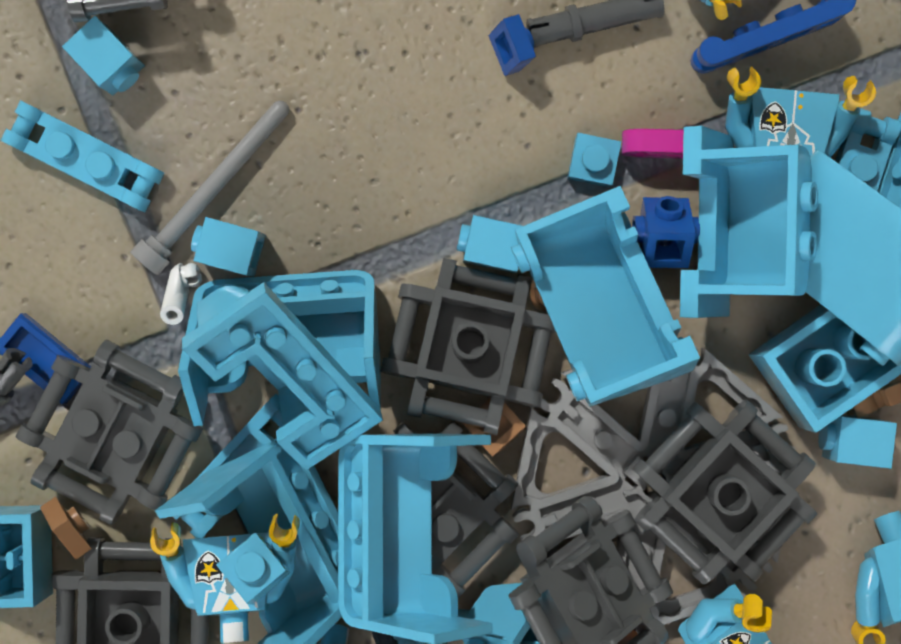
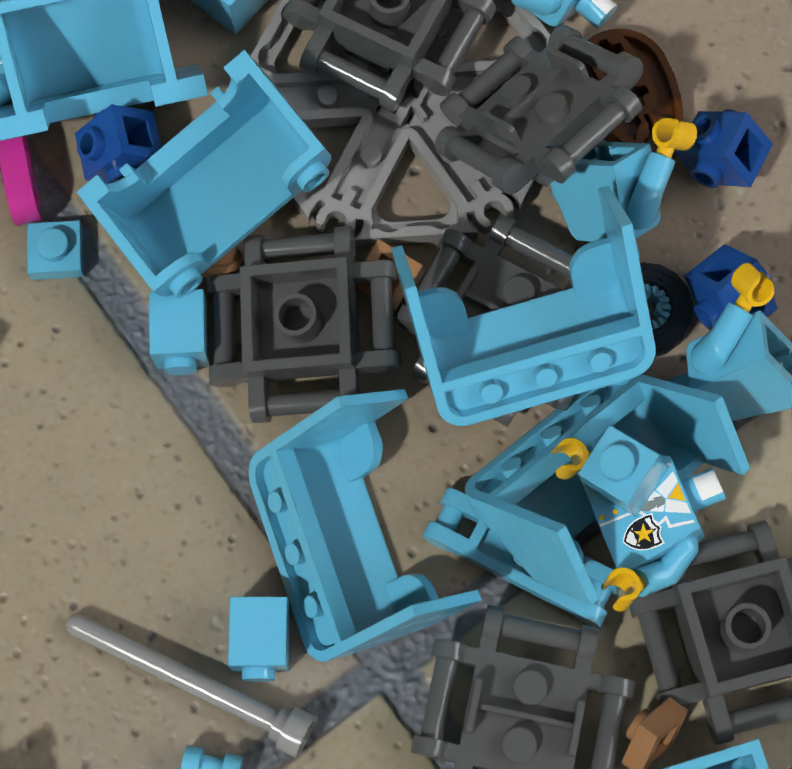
camera: 110 degrees left, 15 degrees down
white arm [160,263,202,325] -> none
medium azure windscreen [182,282,383,470] -> none

